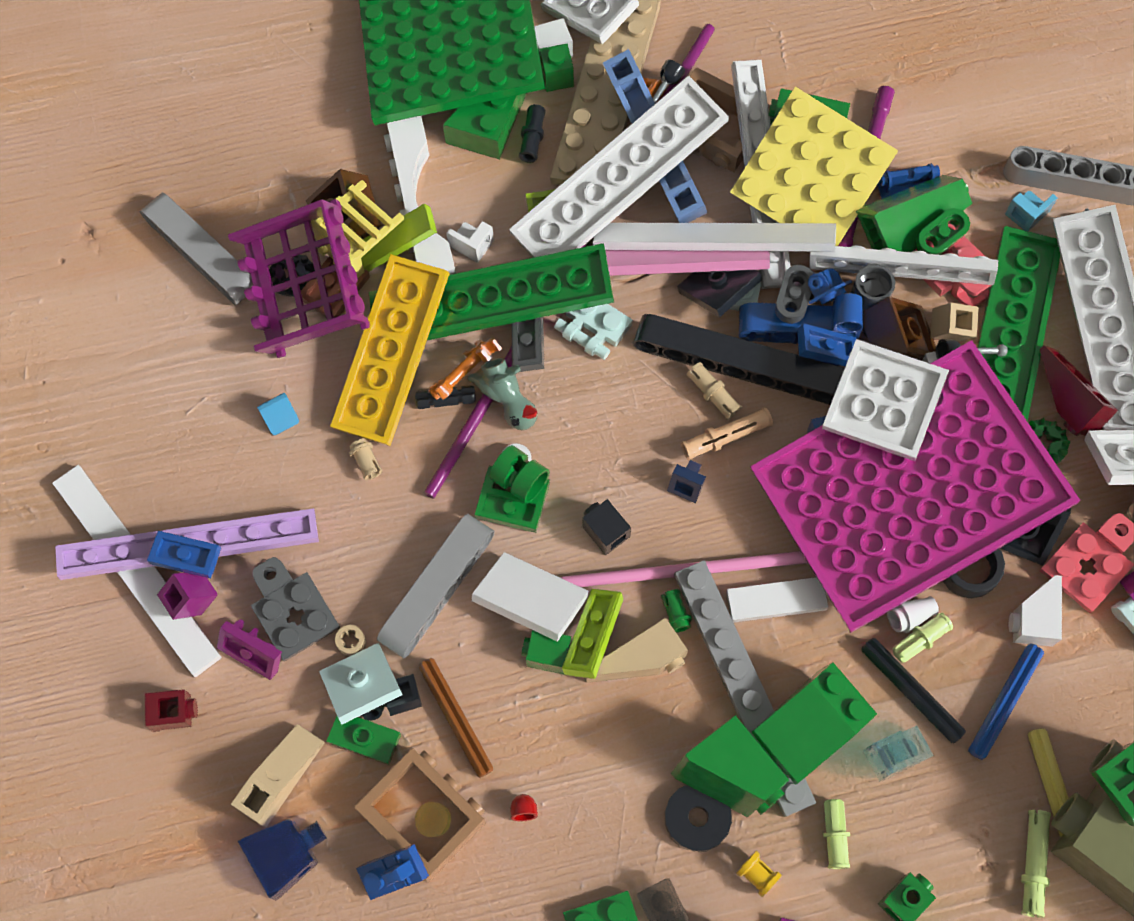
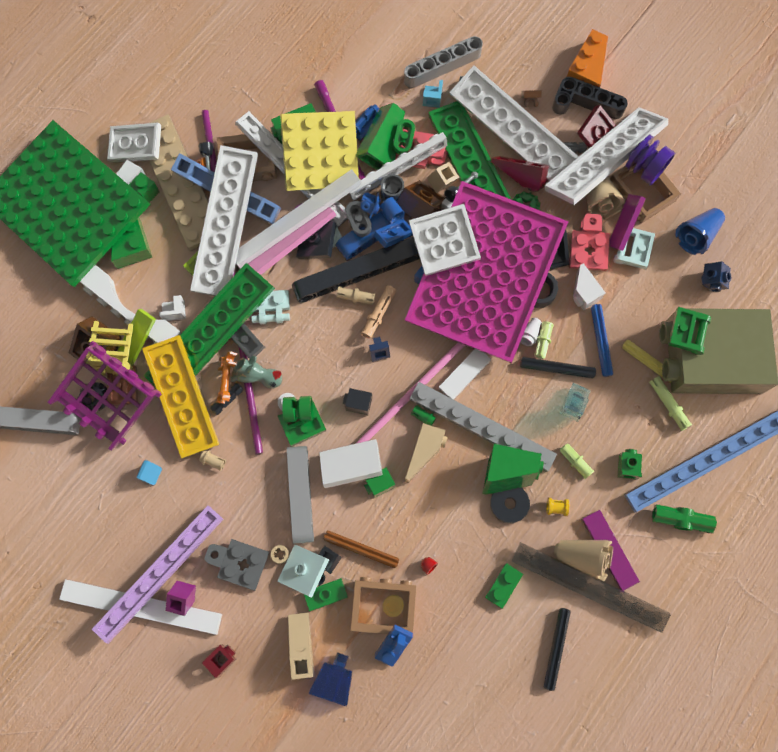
camera: 40 degrees left, 5 degrees up
blue hinge [147,531,222,579] -> none
magenta plate [217,619,282,680] -> none
black pin [519,104,546,163] -> none
lime tile [562,589,624,679] -> none
green slope [751,662,877,785] -> none

